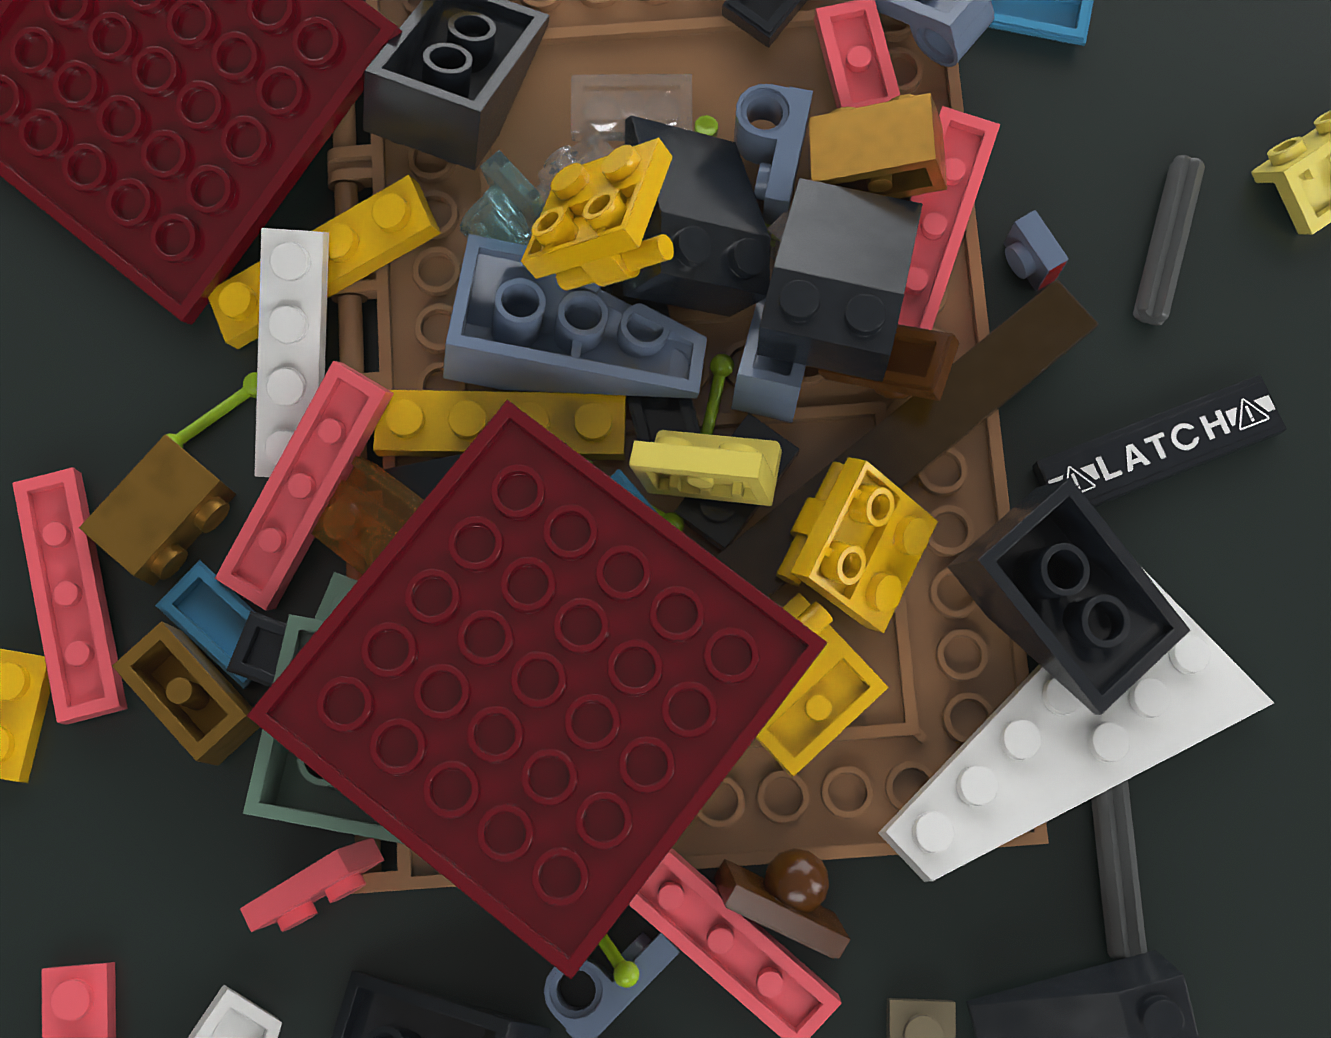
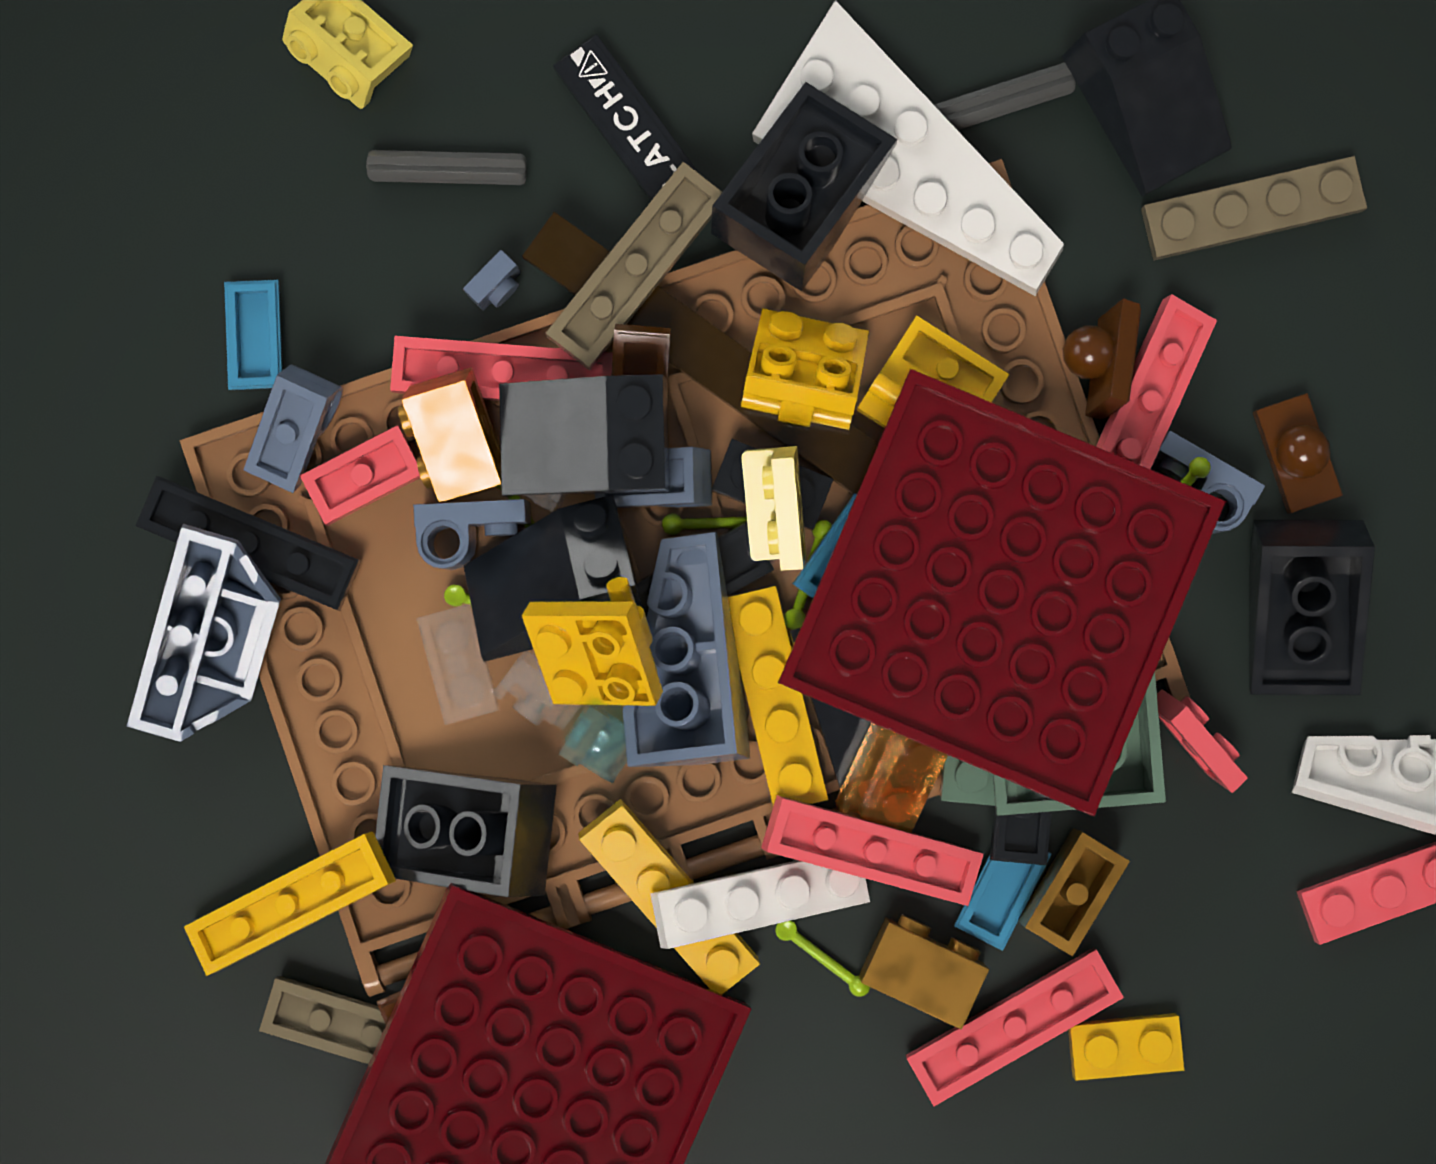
camera: 105 degrees left, 10 degrees up
none -> dark tan plate [545,162,722,371]

